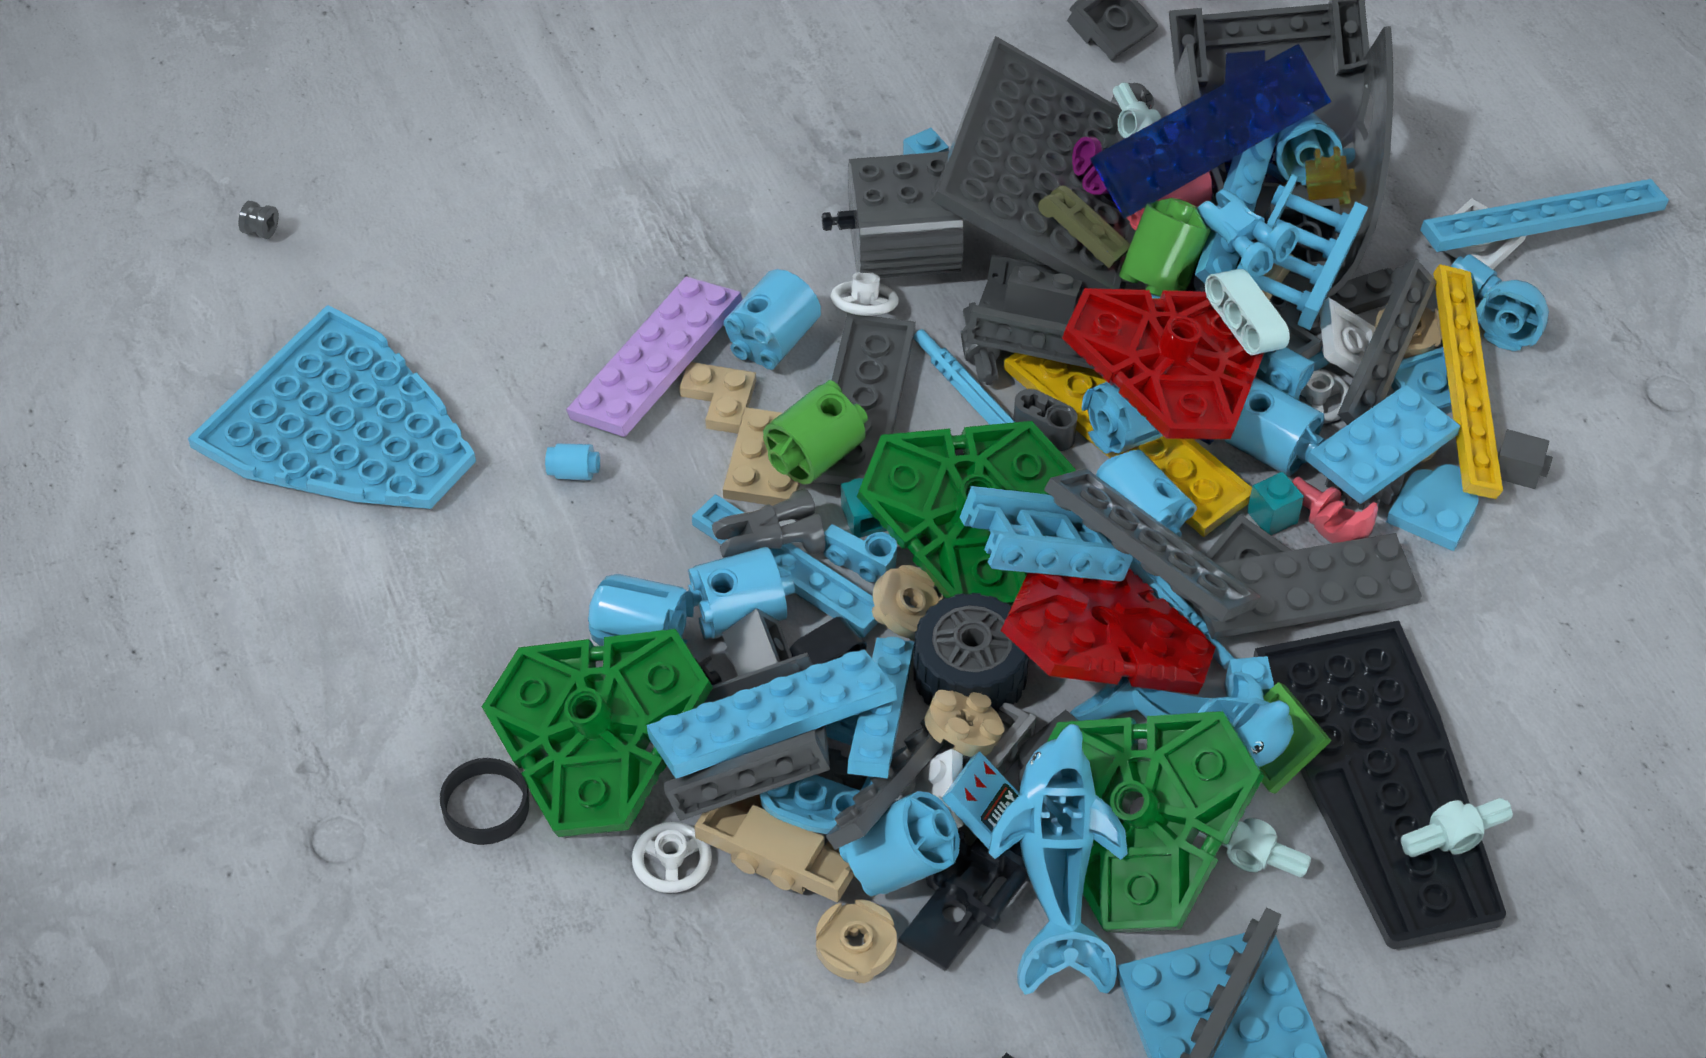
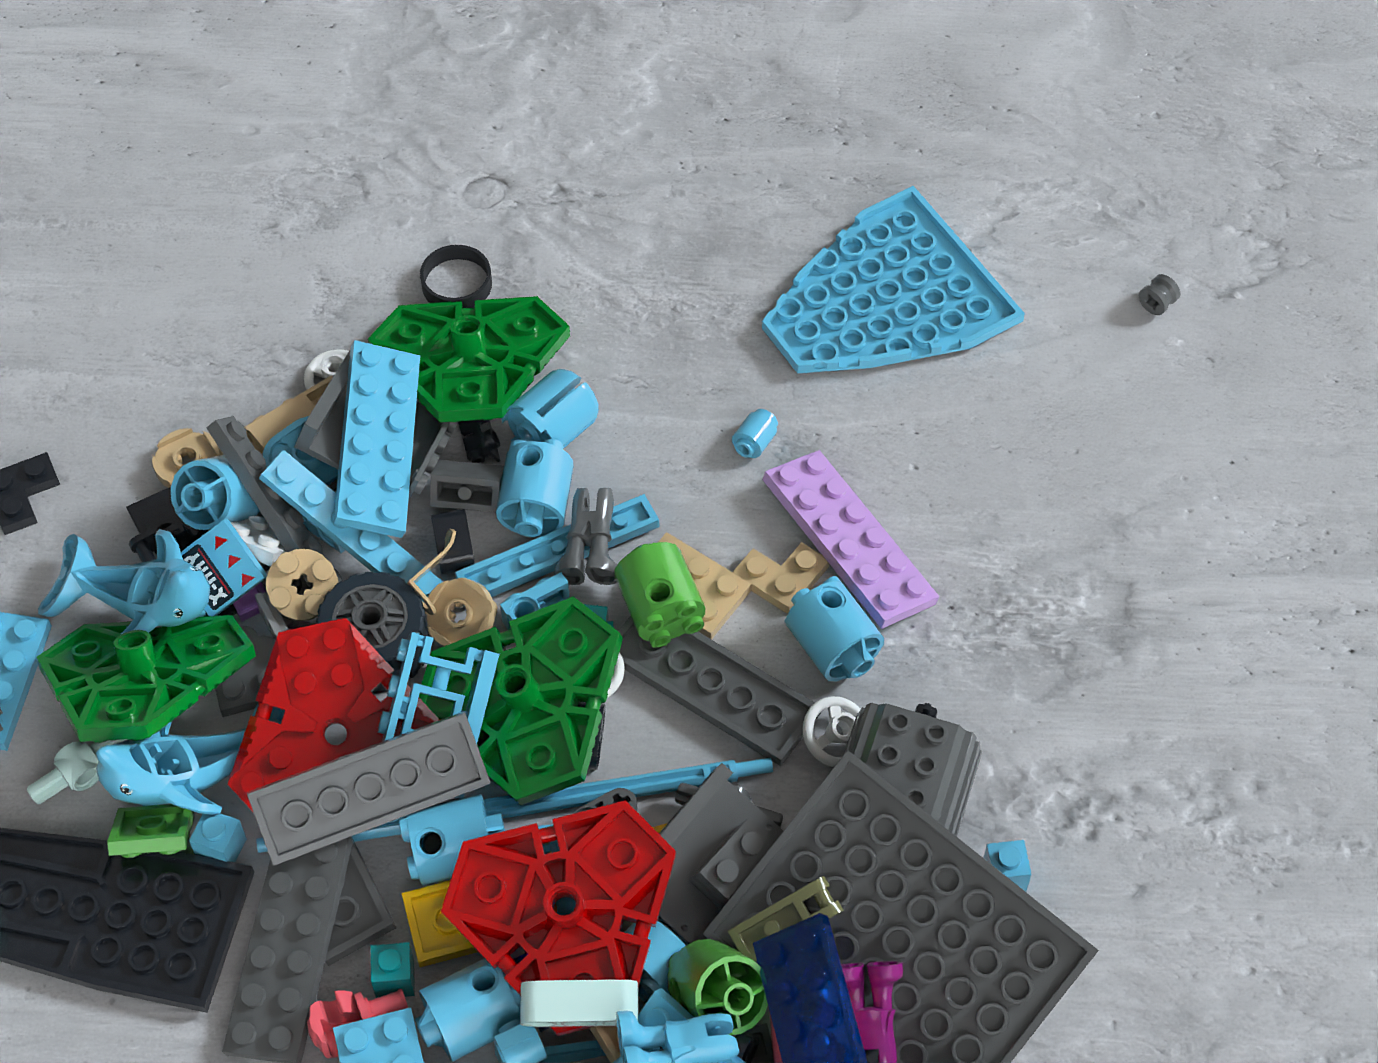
camera: 115 degrees right, 5 degrees up
none -> tan piece [407,529,456,616]

